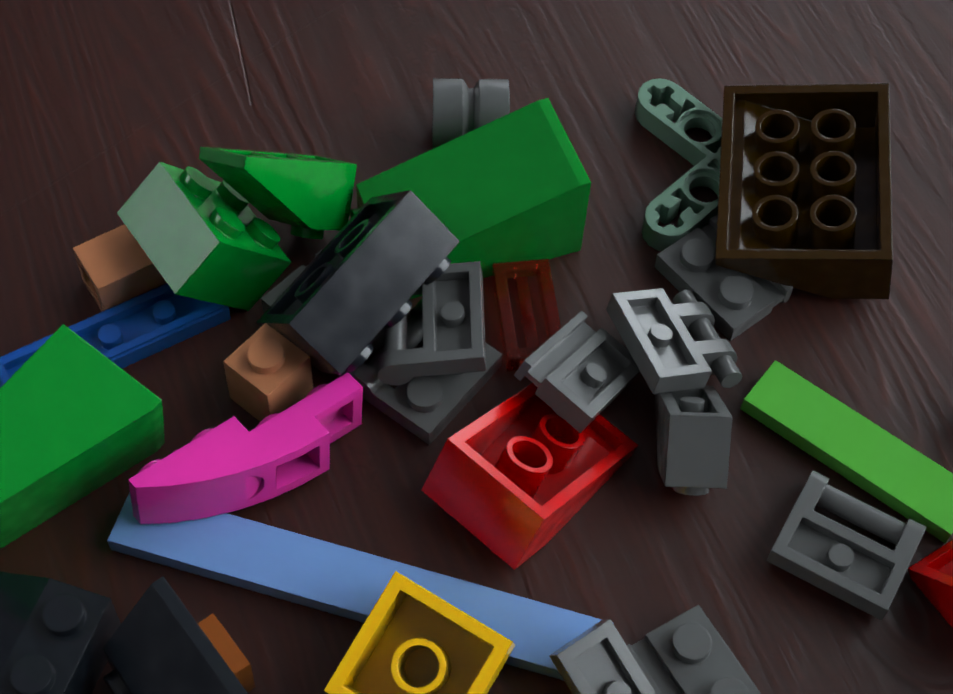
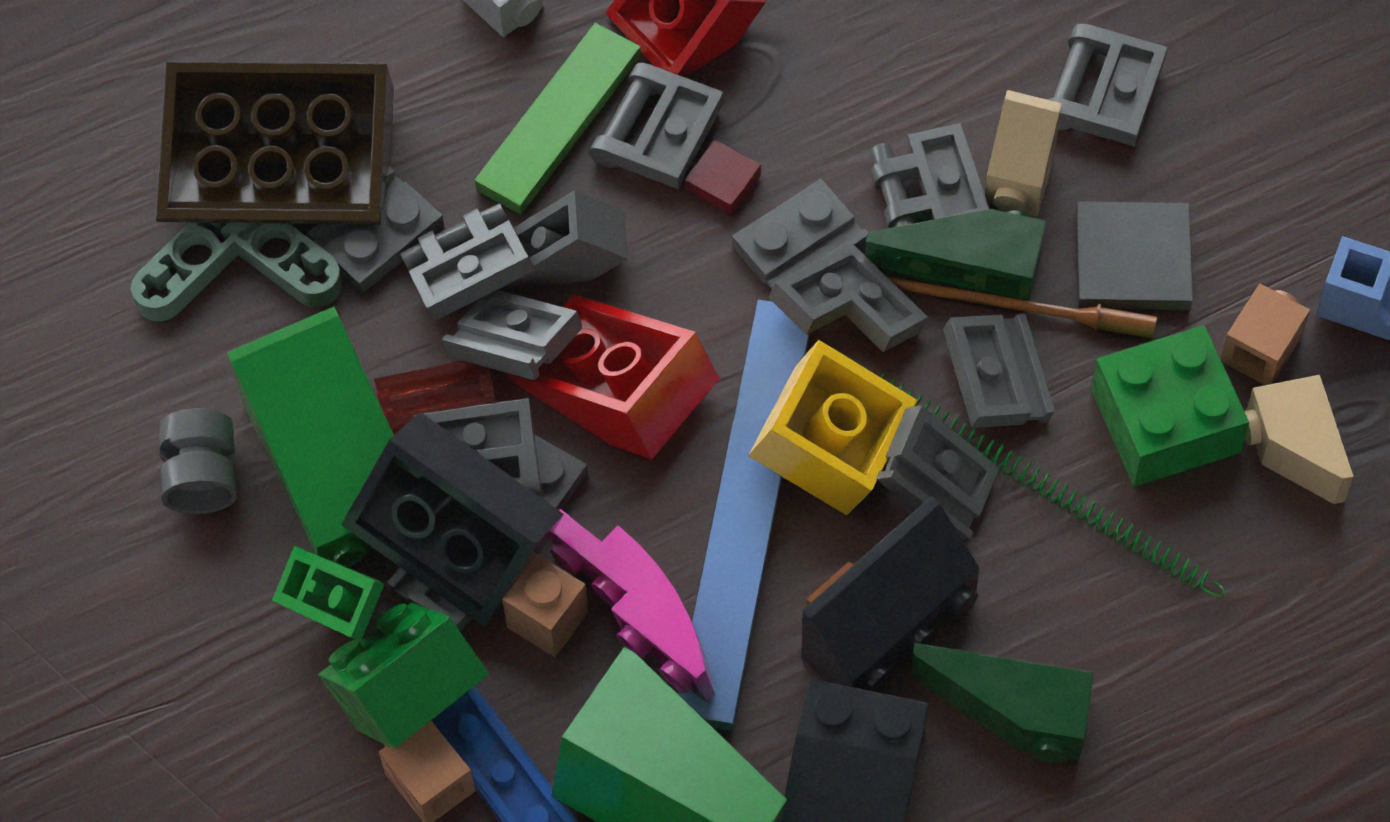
camera: 90 degrees left, 5 degrees up
none -> dark red tile [685,140,761,215]

